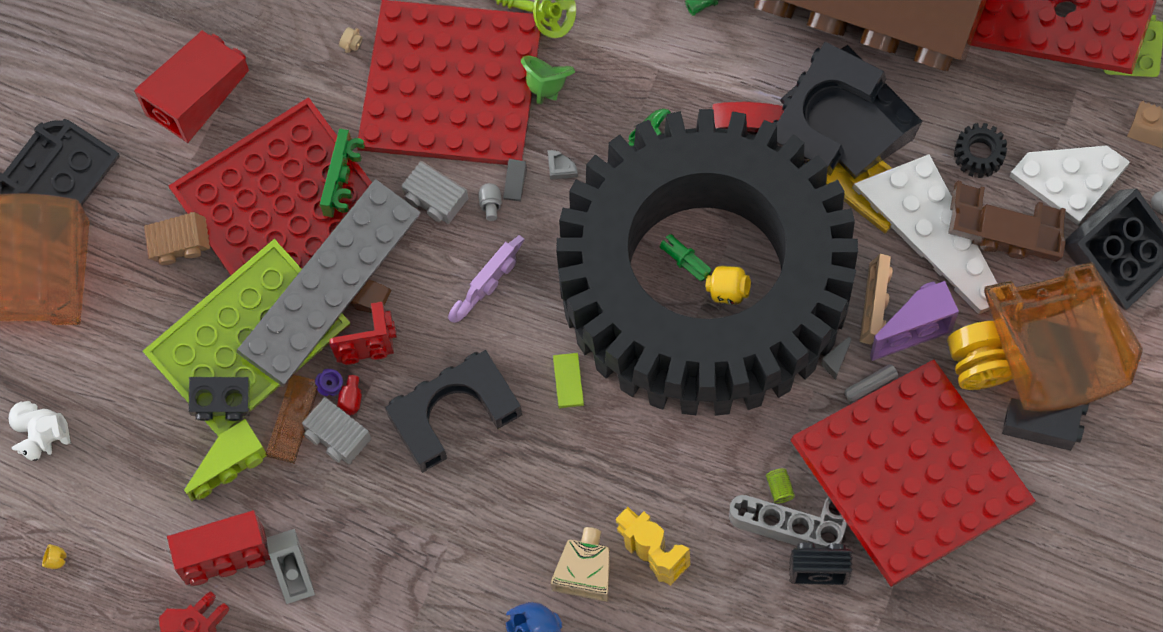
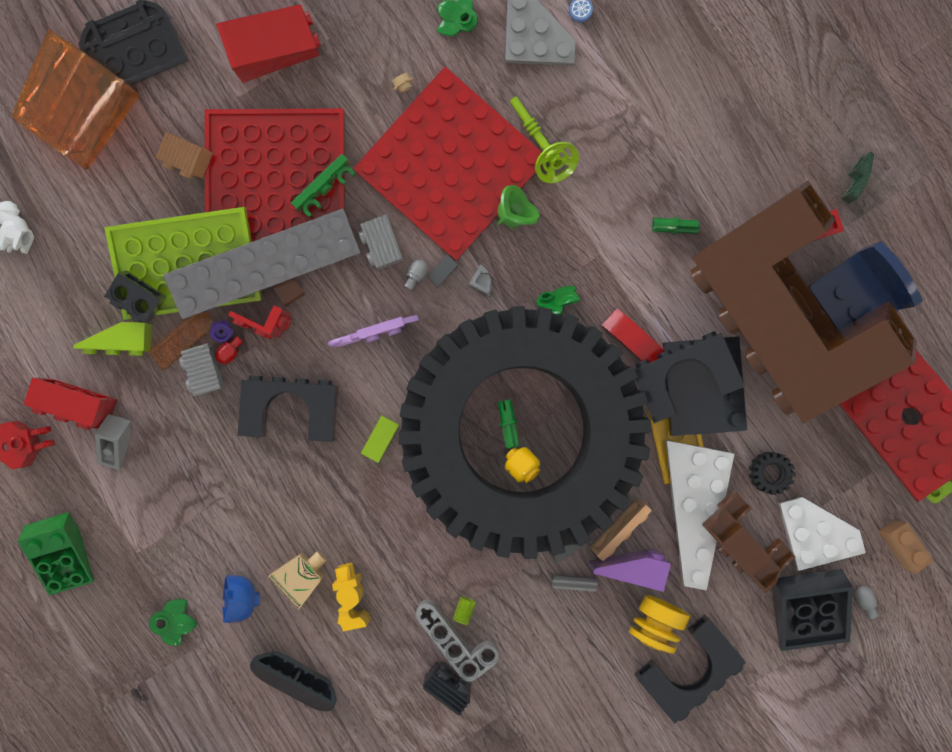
camera: 30 degrees right, 20 degrees up
red plate [790,359,1036,587] -> none
clear orange windscreen [984,262,1143,411] -> none

